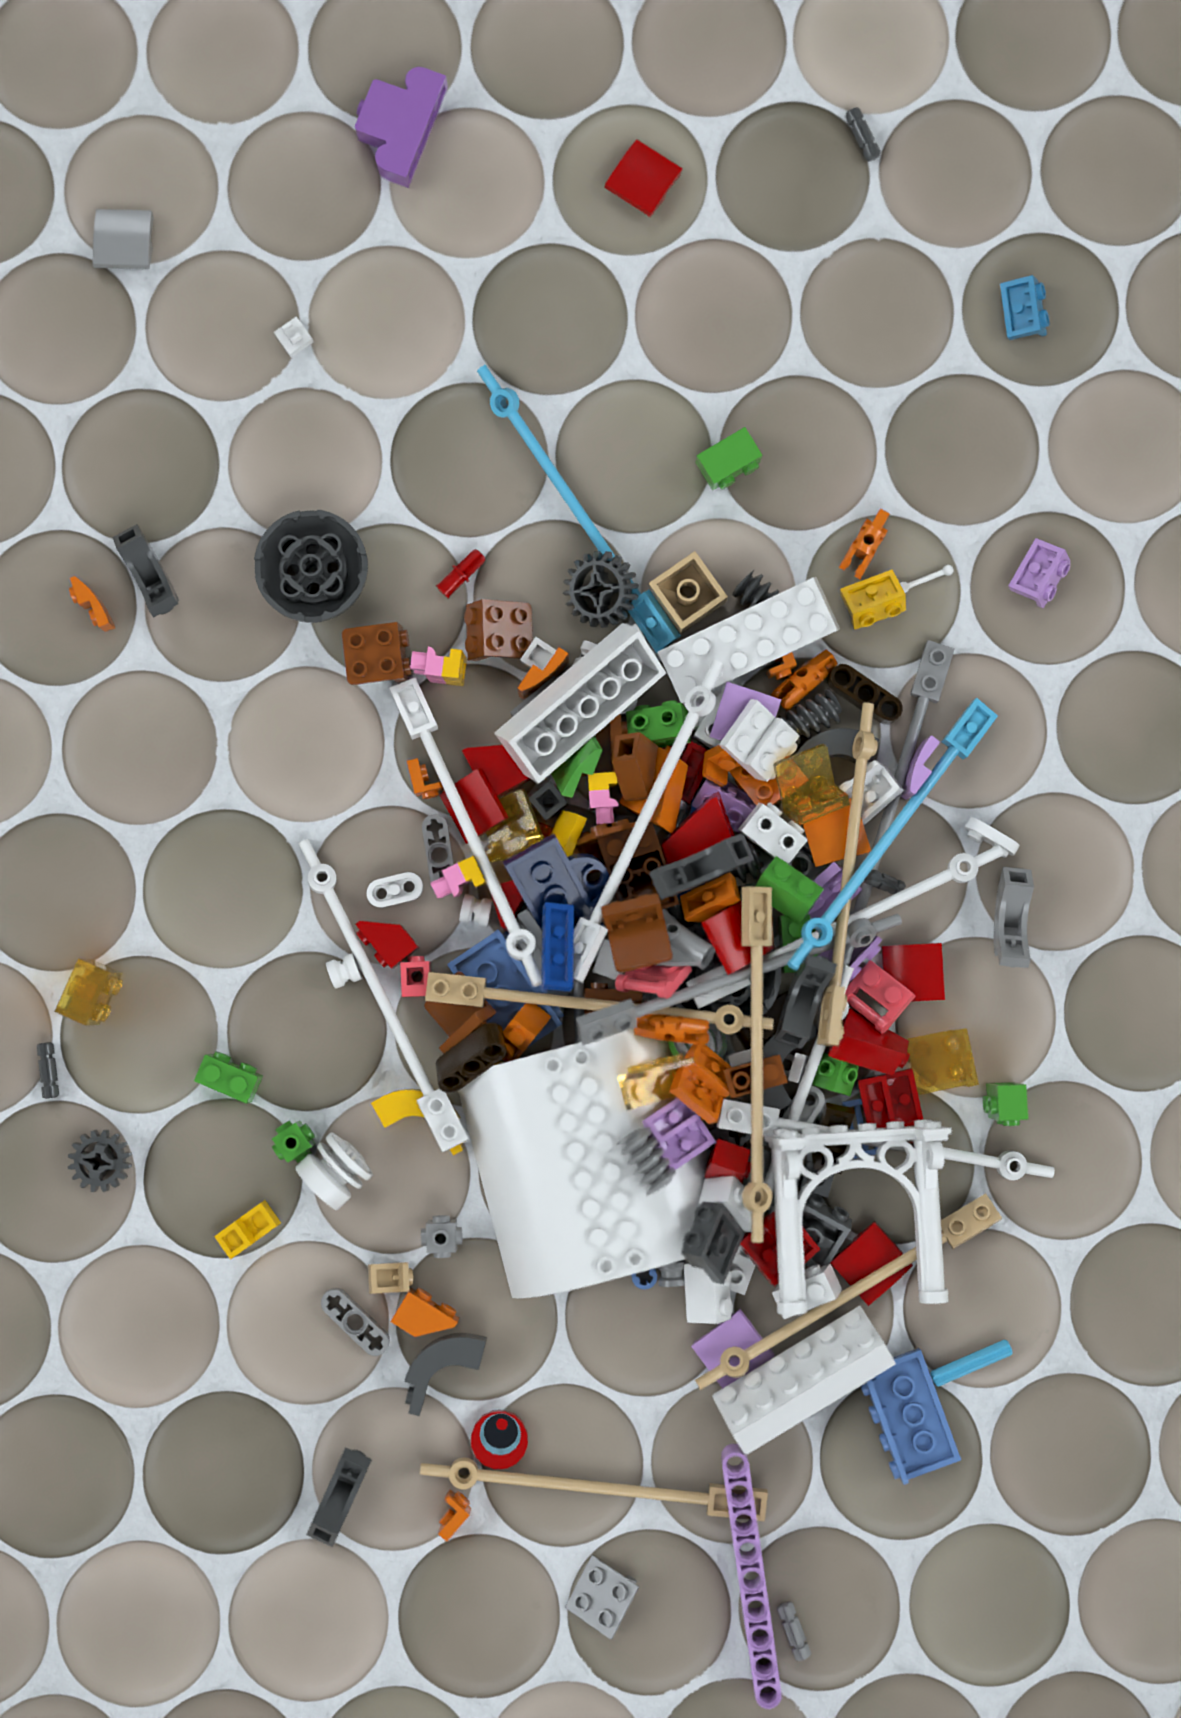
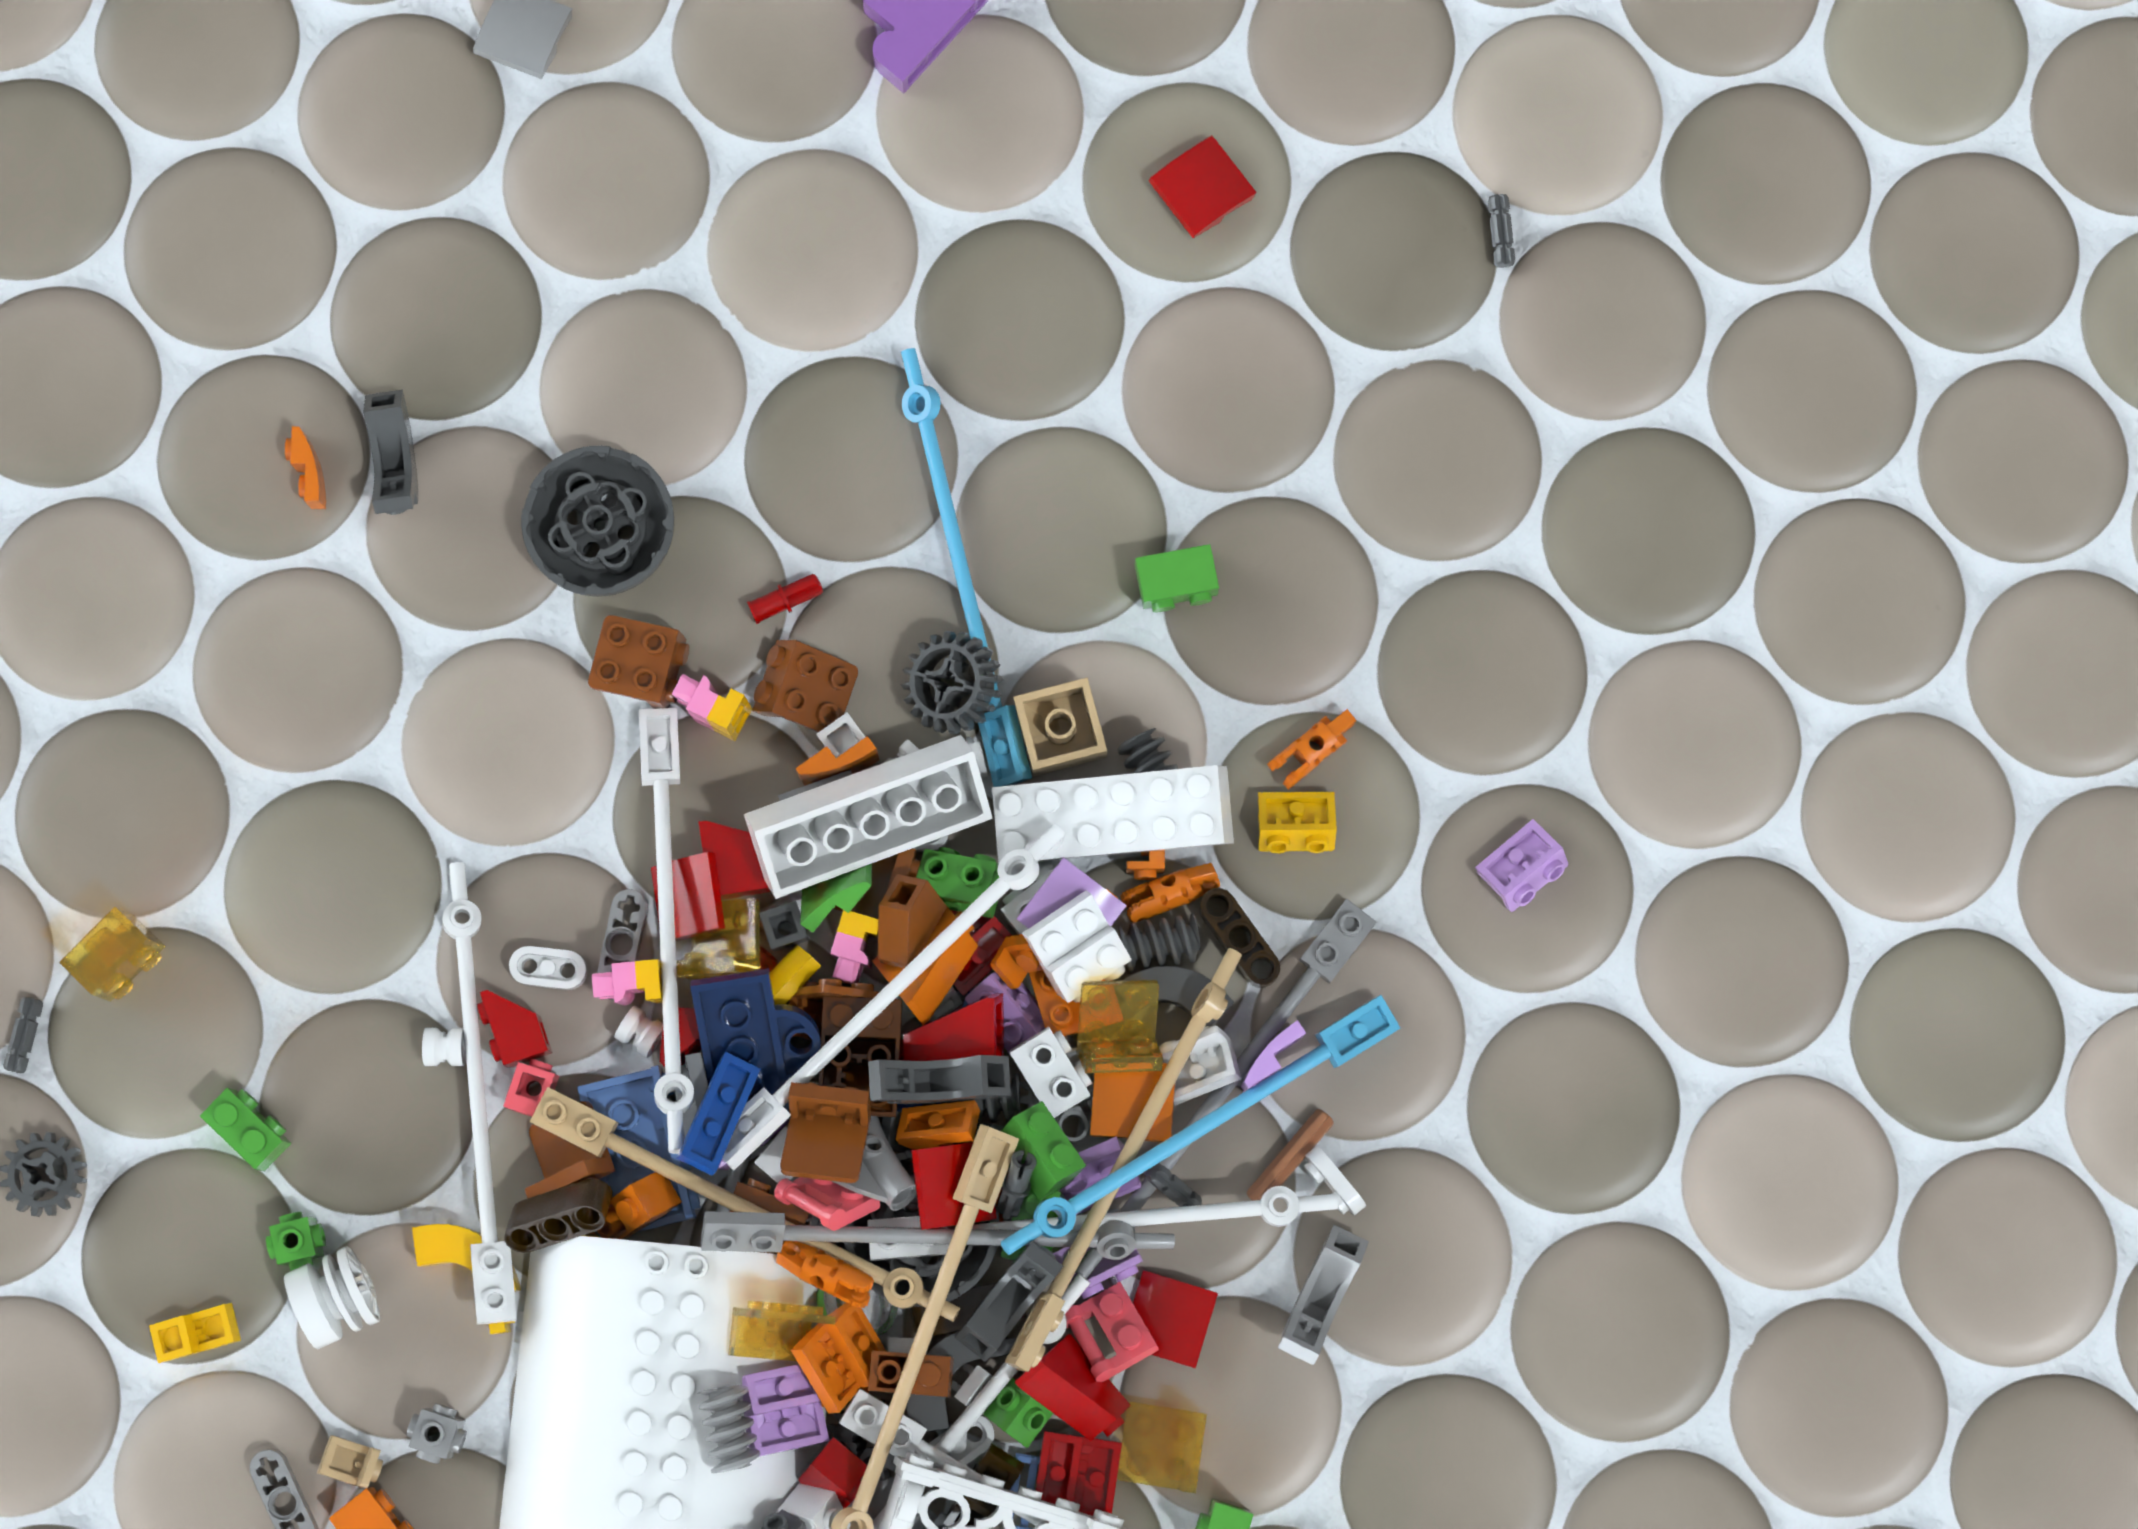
camera: 20 degrees right, 5 degrees down
white tile [274,316,314,358] -> none
orange bracket [407,758,444,800] -> none
white hinge [900,565,954,593] -> none
dark azure bracket [1000,275,1050,340] -> none
none -> dark grey axle [996,1151,1037,1220]
none -> nougat axle [1246,1109,1334,1201]

